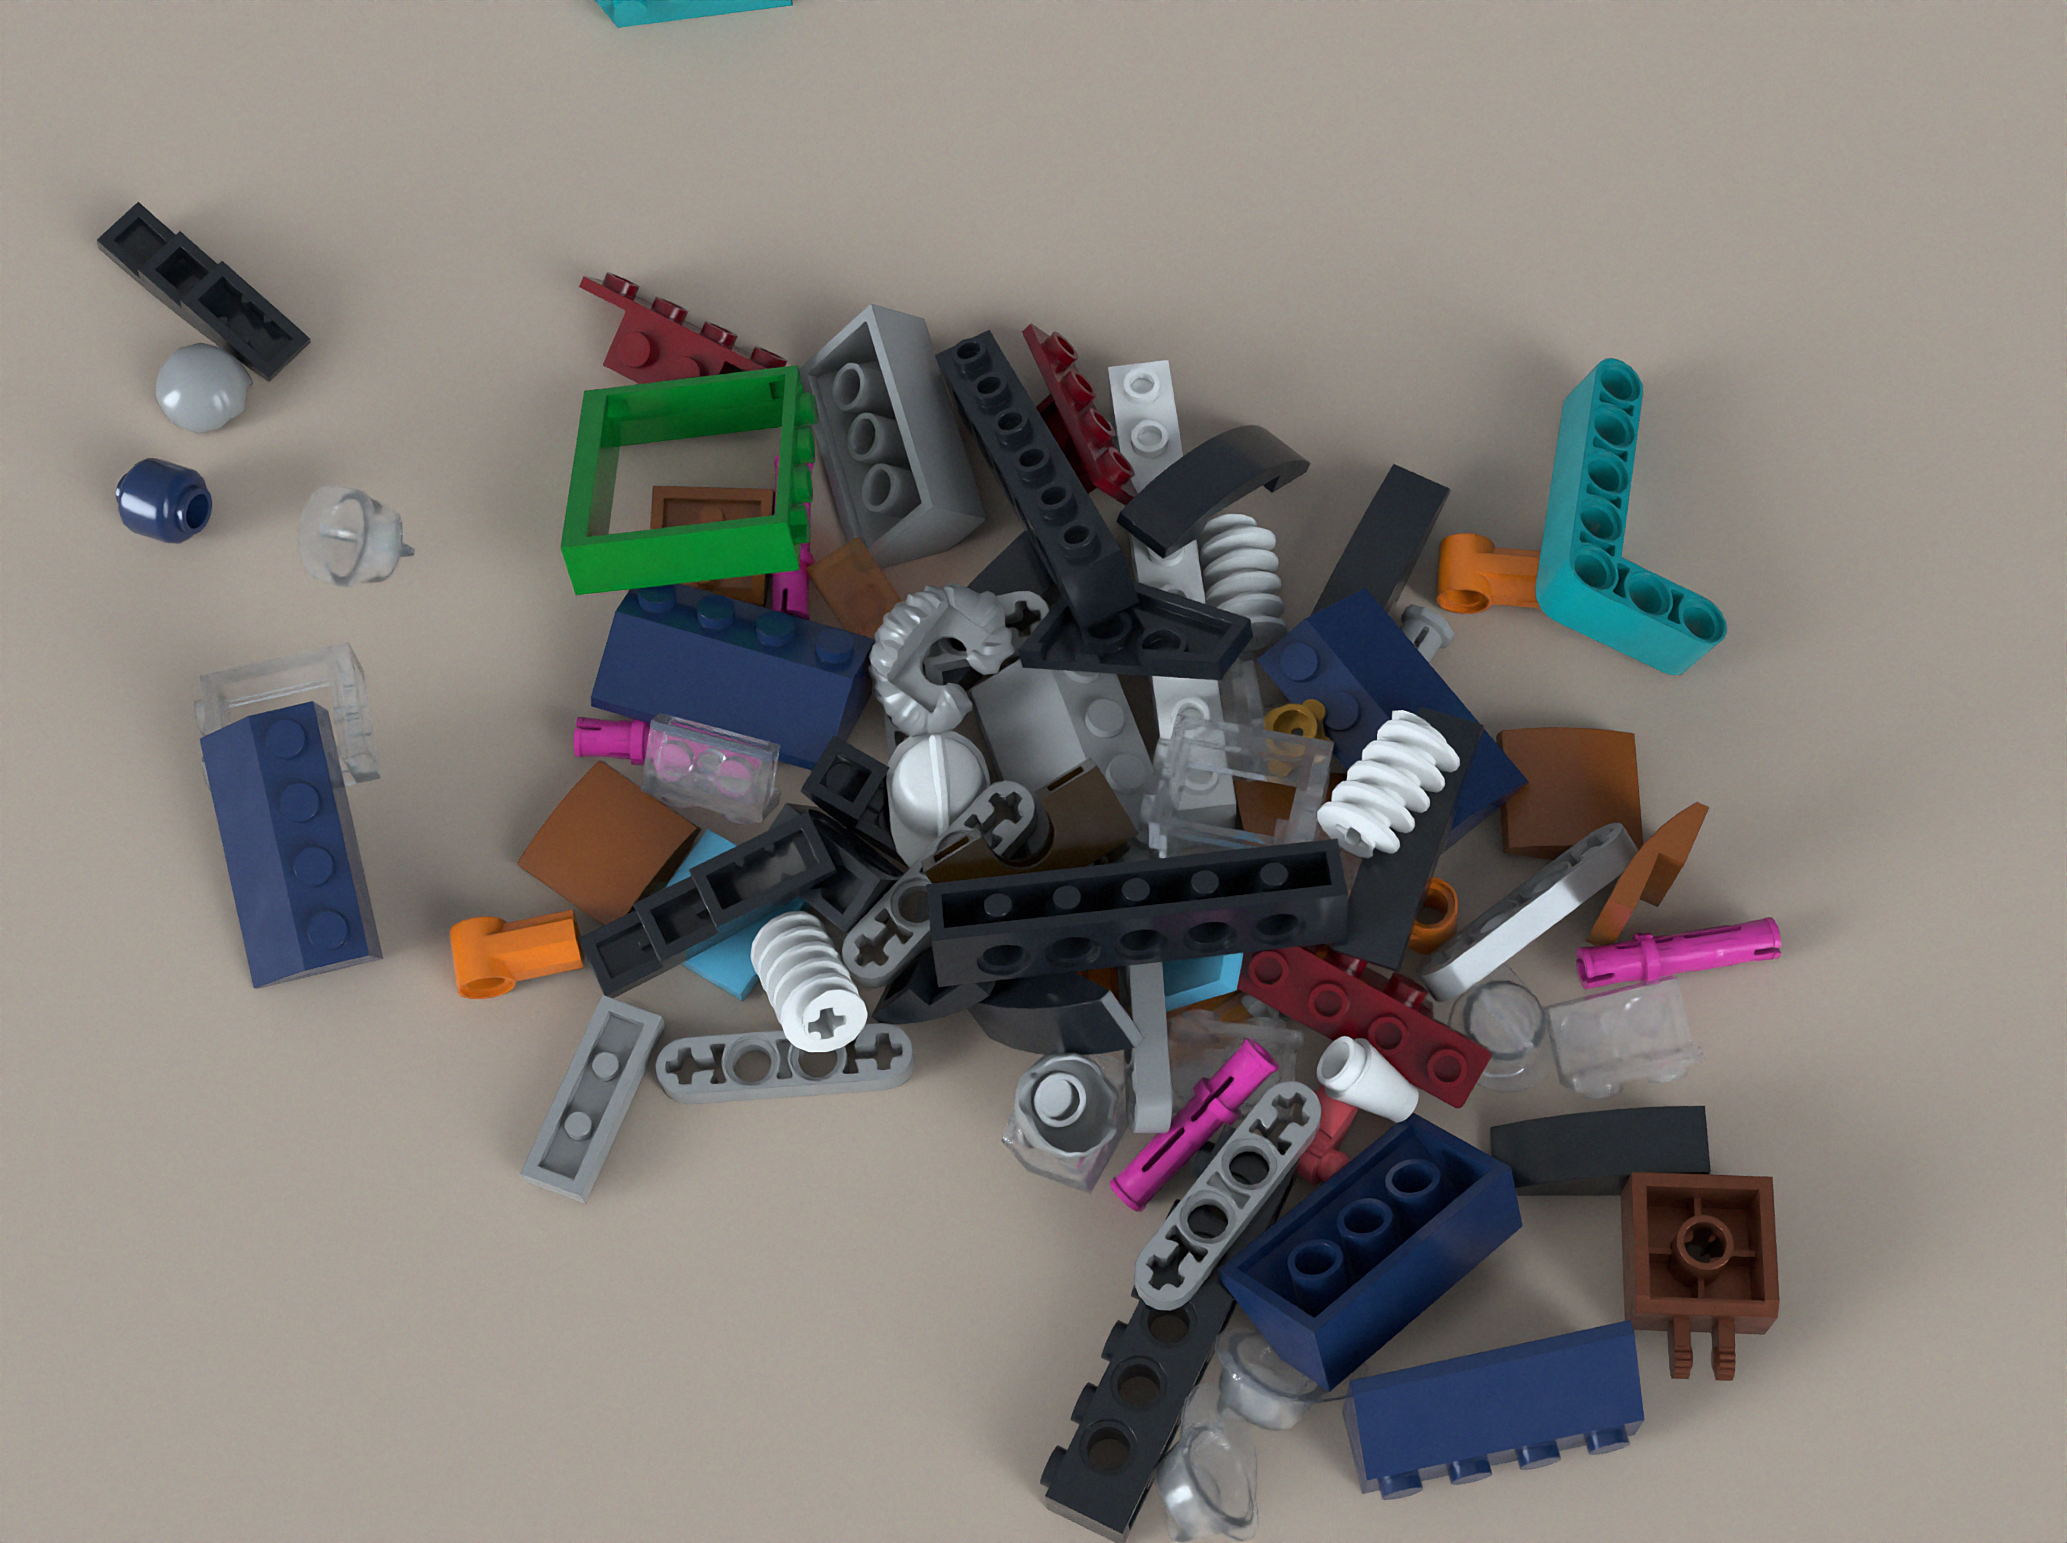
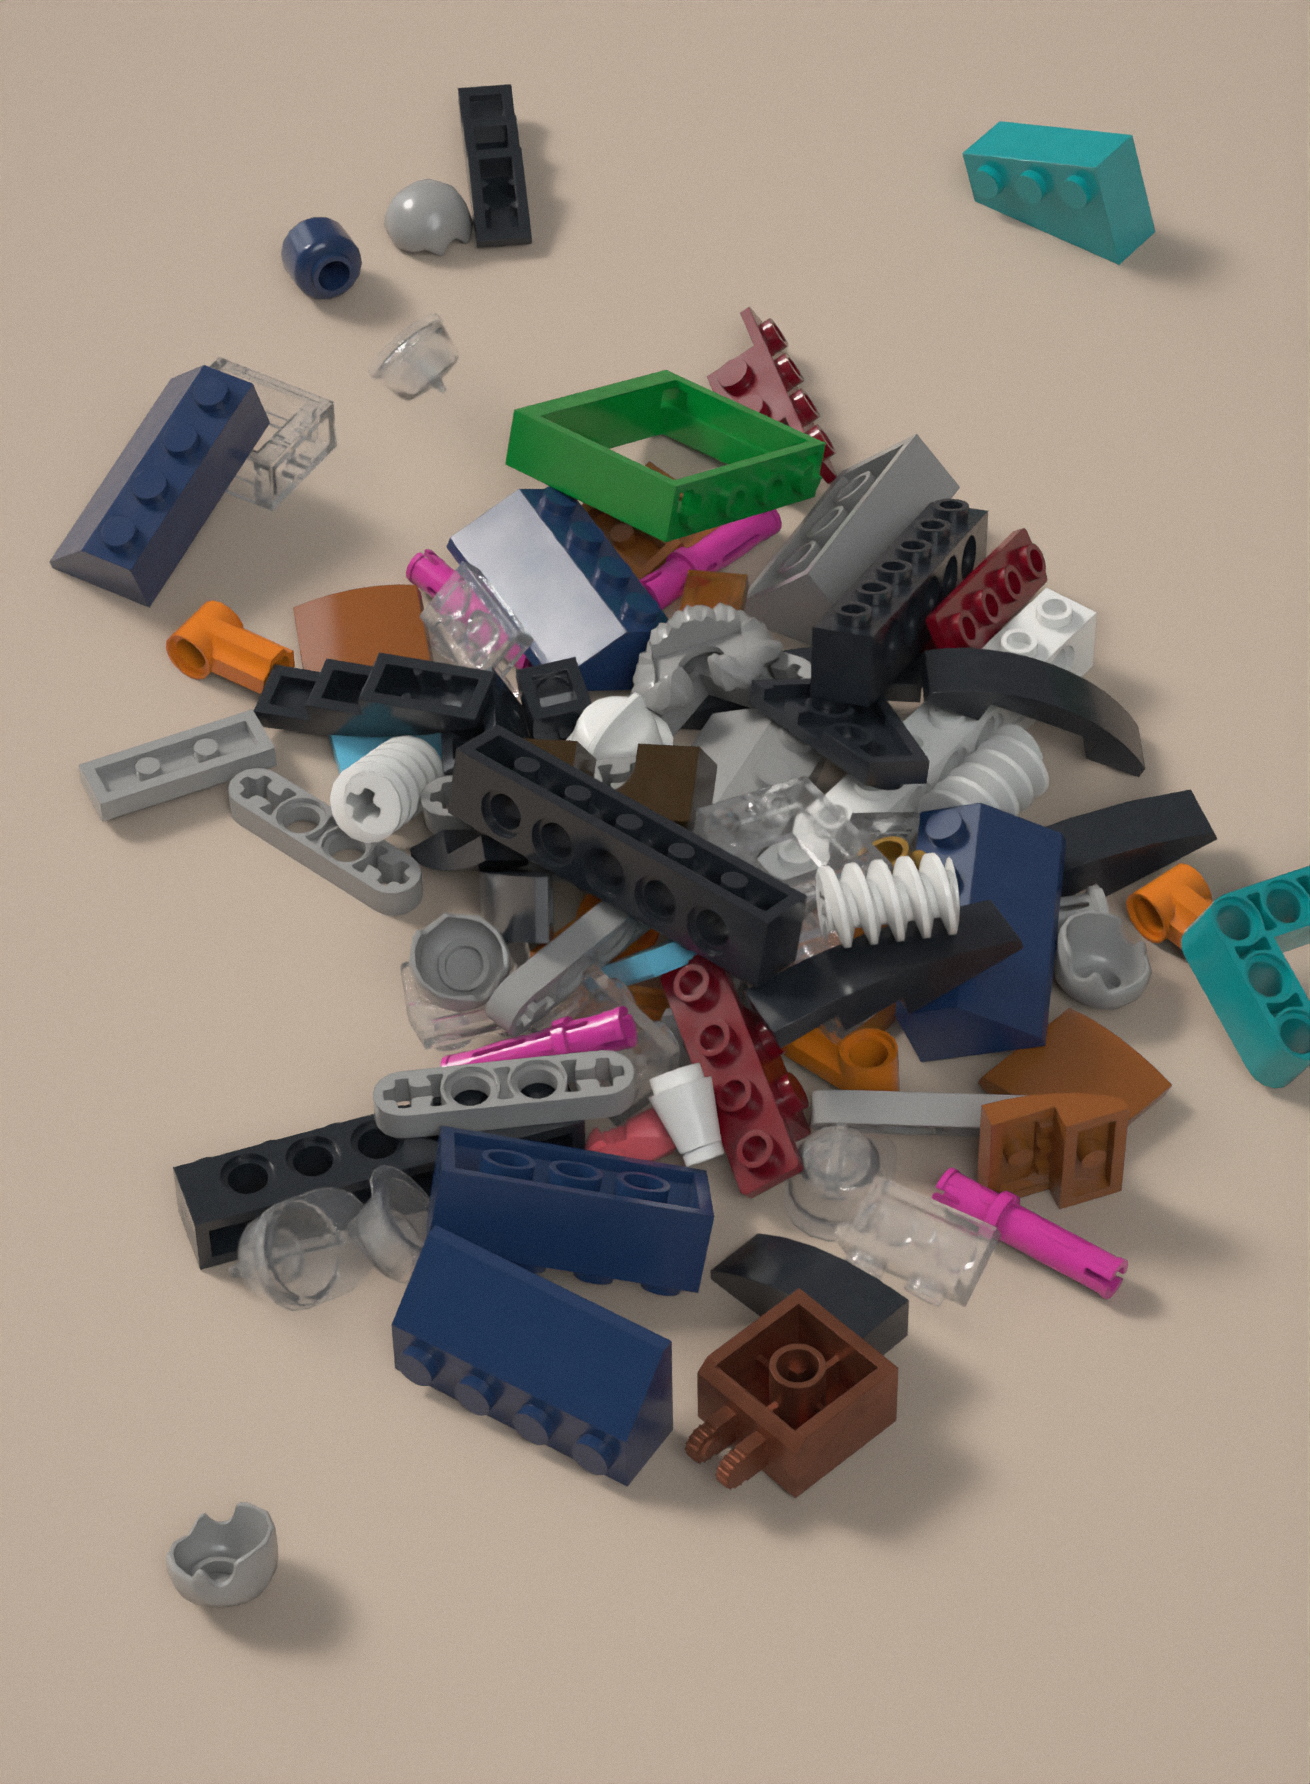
camera: 40 degrees right, 20 degrees down
none -> light grey hair [1053,911,1152,1010]

